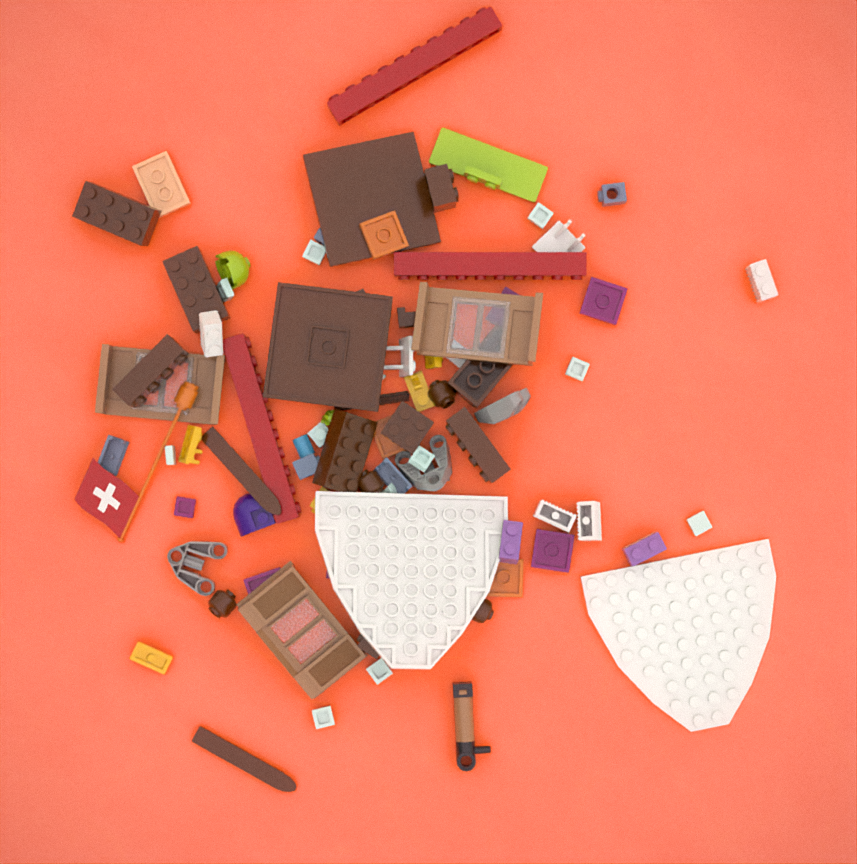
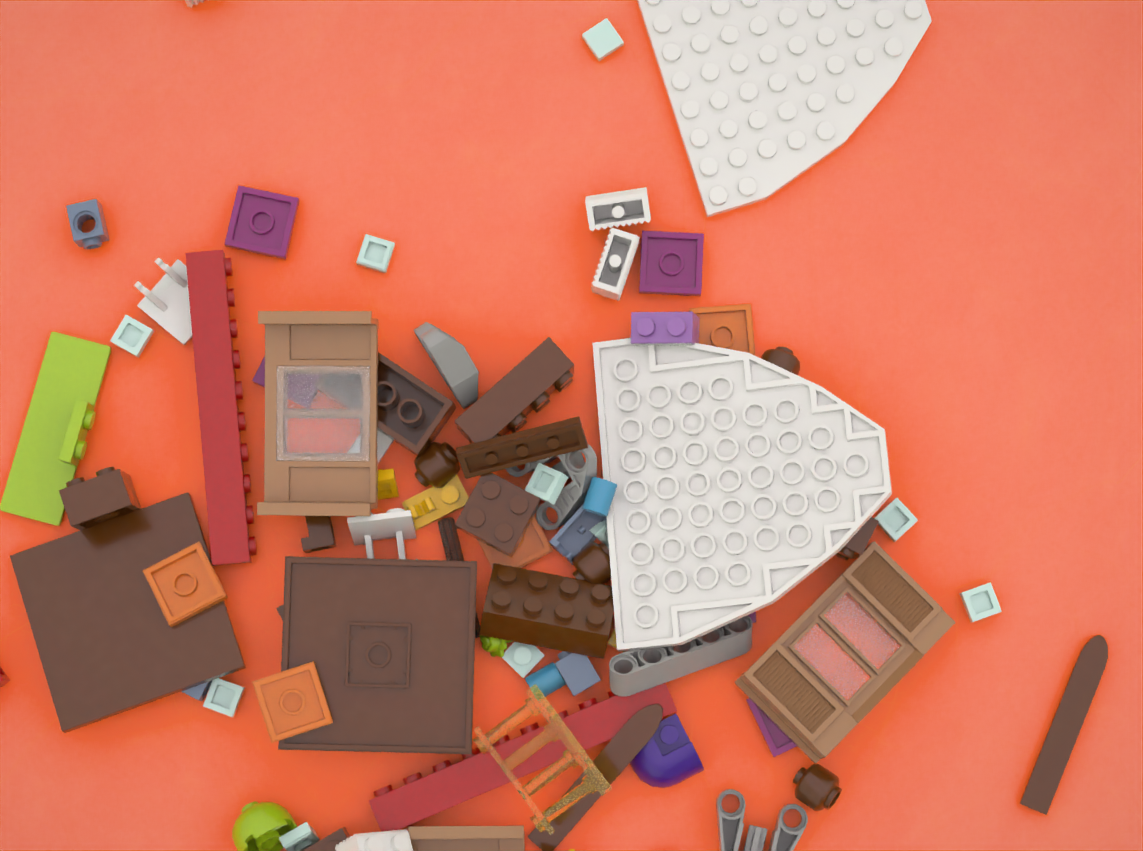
camera: 95 degrees left, 5 degrees down
piece [453,681,491,772] -> none
medium lavender brick [622,531,667,567] -> none
none -> orange tile [252,661,333,743]
none -> reddish brown tile [456,416,588,479]
none -> clear yellow fence [472,684,612,835]
none -> dark azure piece [582,477,617,517]
none -> light grey beam [609,615,753,697]

